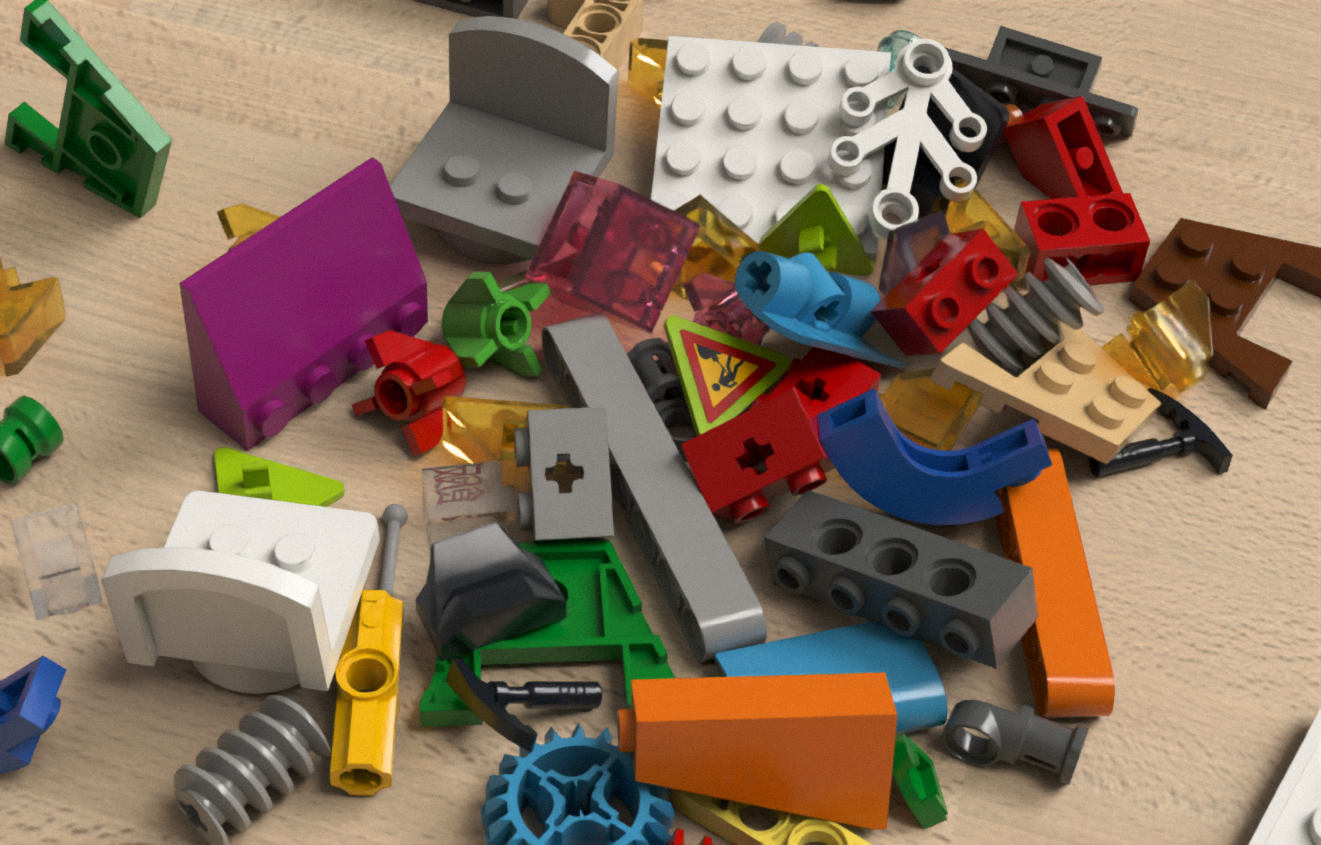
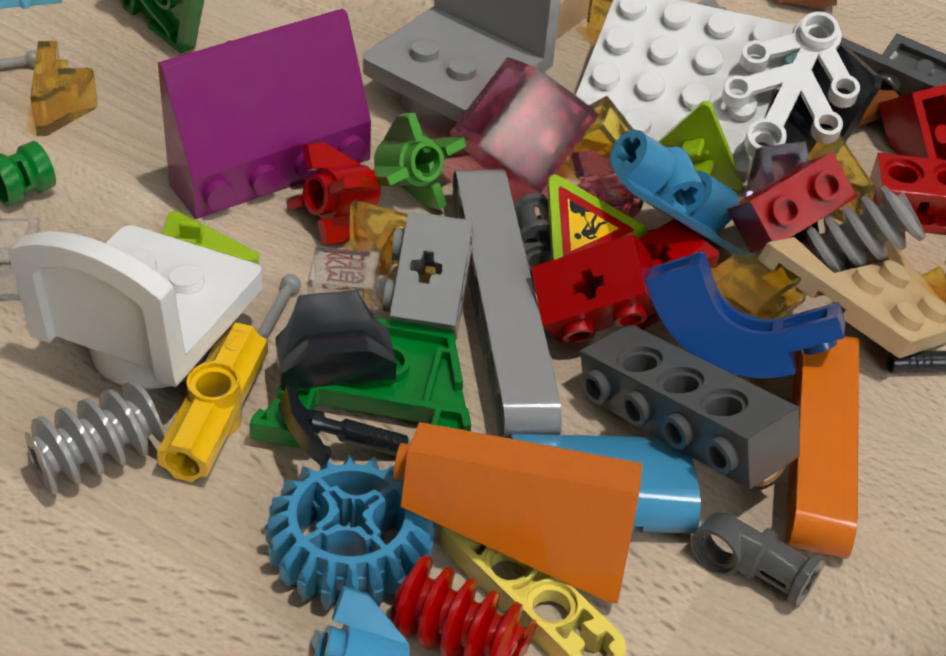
camera: 15 degrees right, 5 degrees down
green tile [892,733,948,829] -> none

